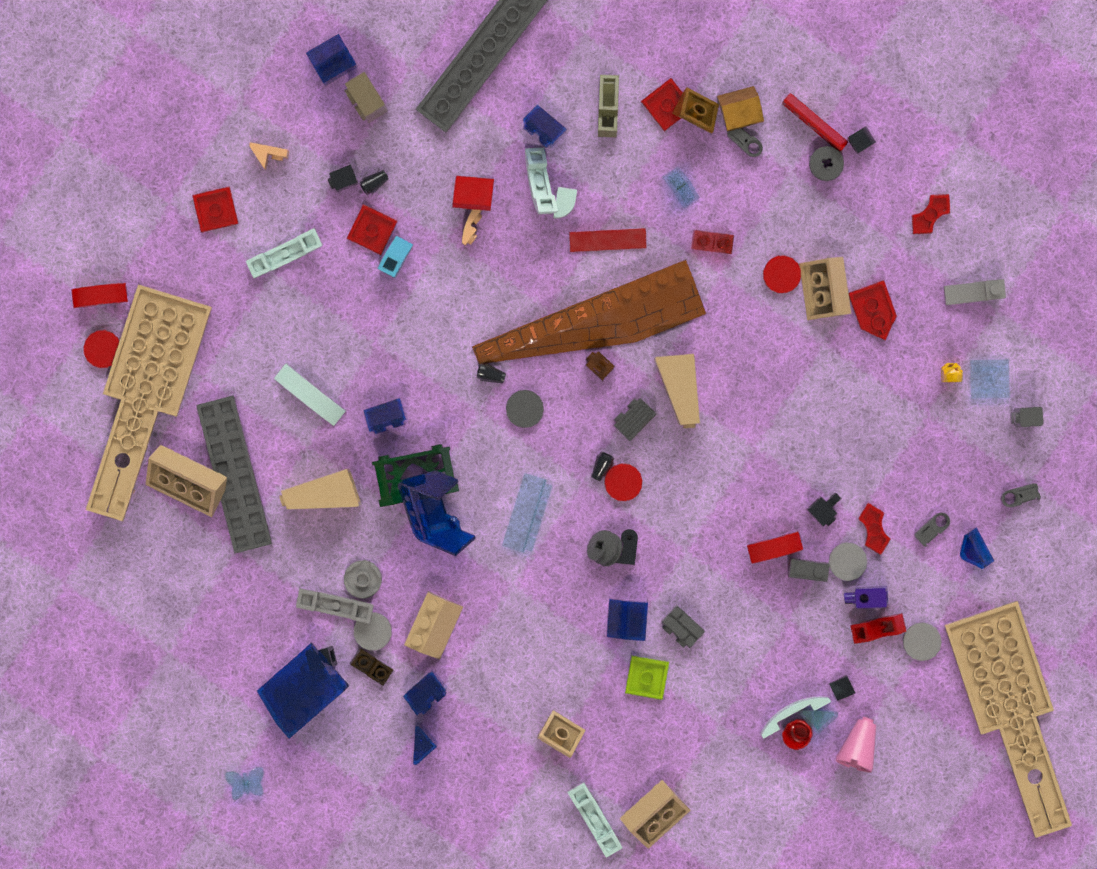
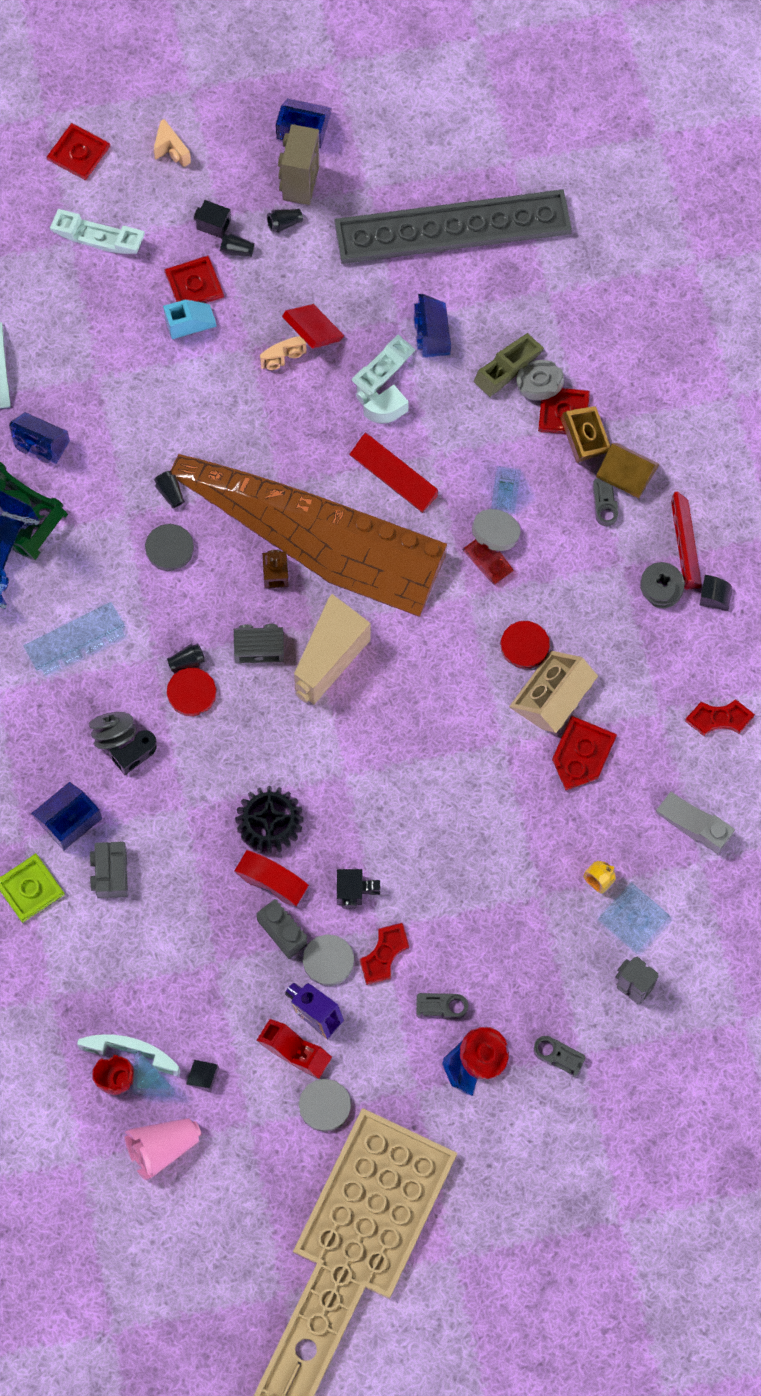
camera: 40 degrees right, 20 degrees down
none -> black gear [235,786,304,854]
none -> black cone [267,208,303,232]
none -> red tile [460,1027,509,1079]
none -> light grey tile [472,509,521,551]
none -> light grey tile [516,360,564,400]

